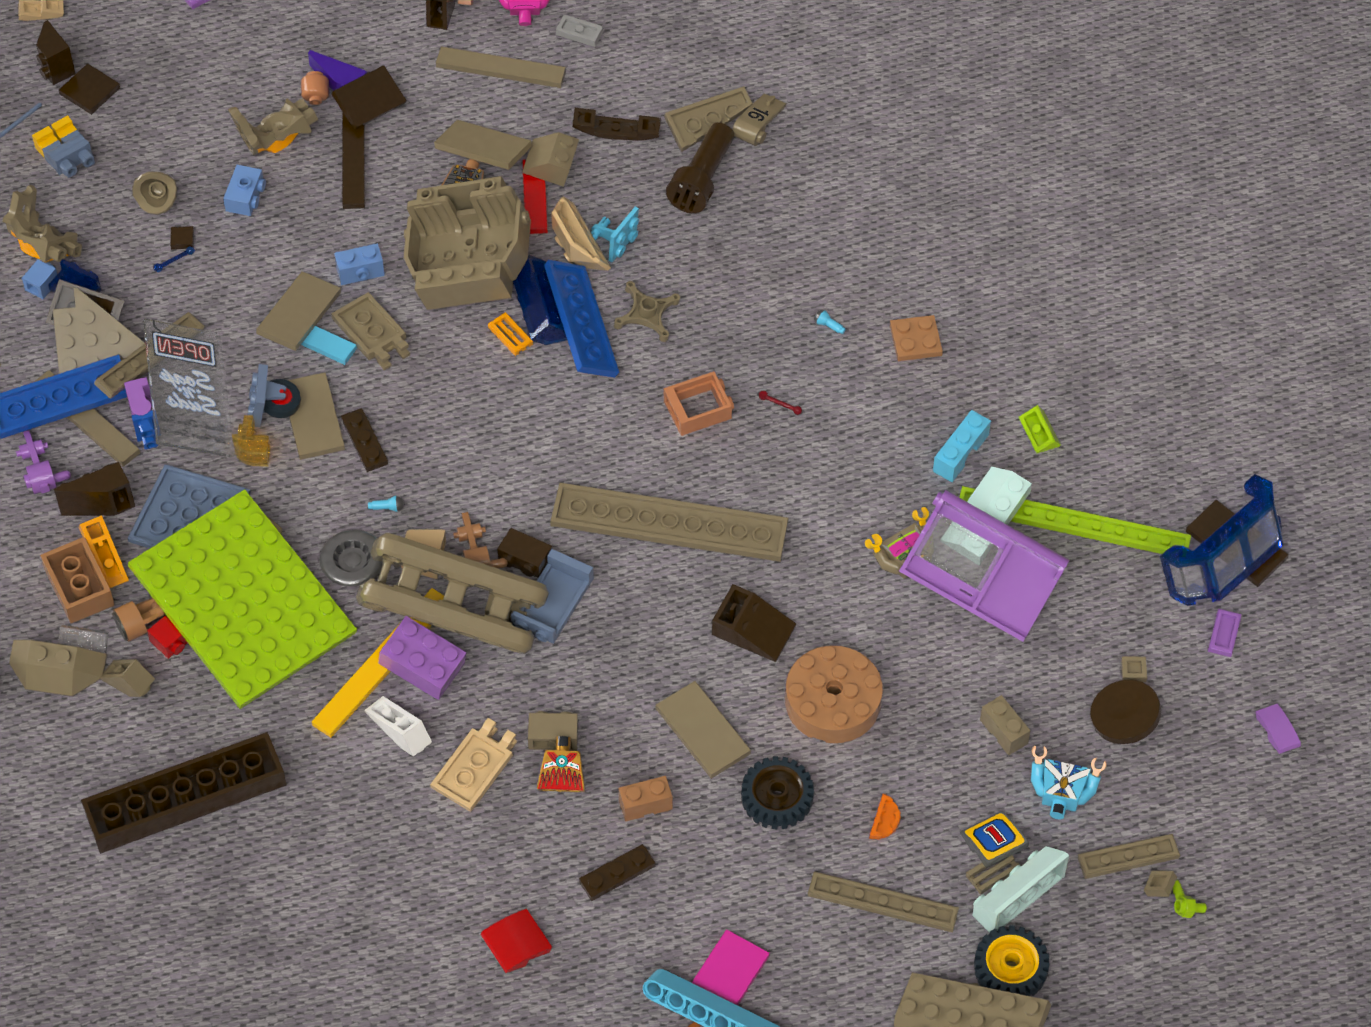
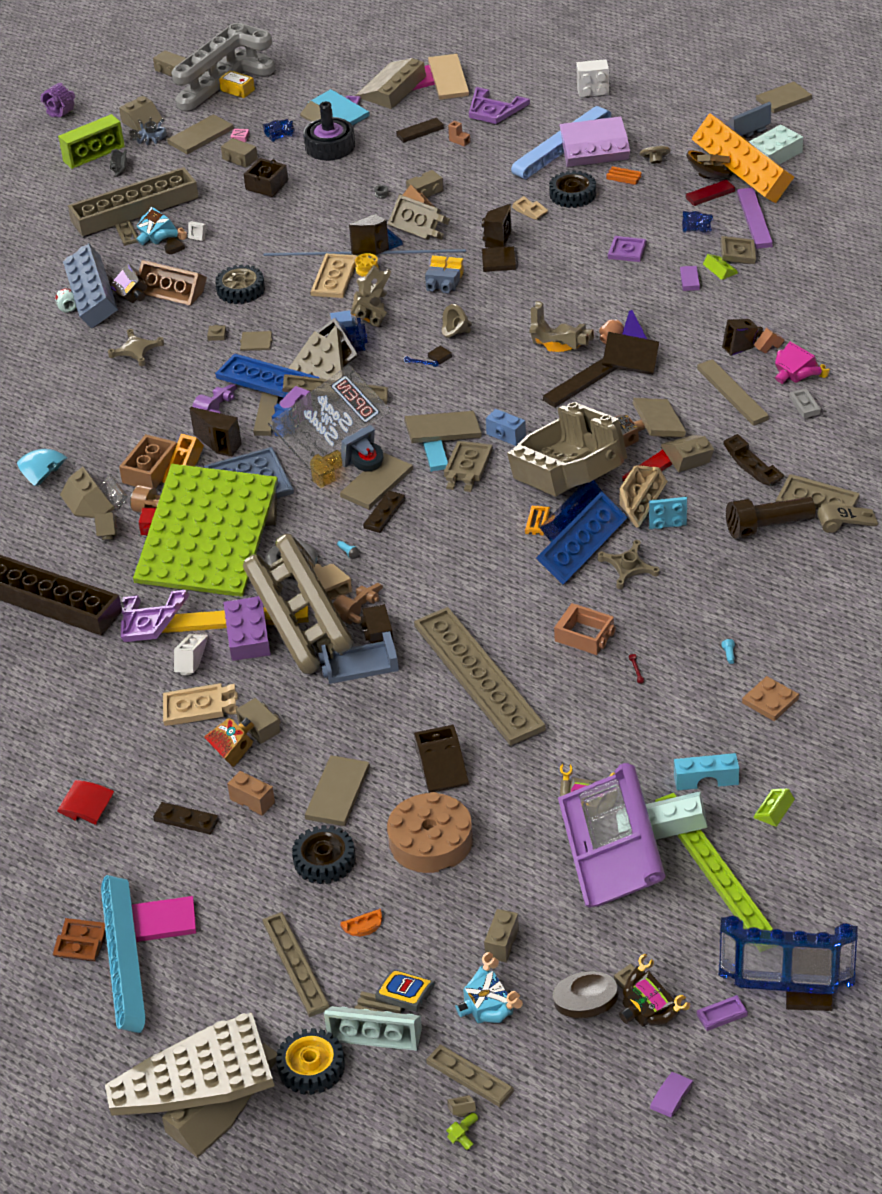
camera: 55 degrees right, 15 degrees down
medium blue brick [223,165,266,216] -> none
none -> medium lavender wing [121,590,189,642]
none -> torso [619,954,690,1027]

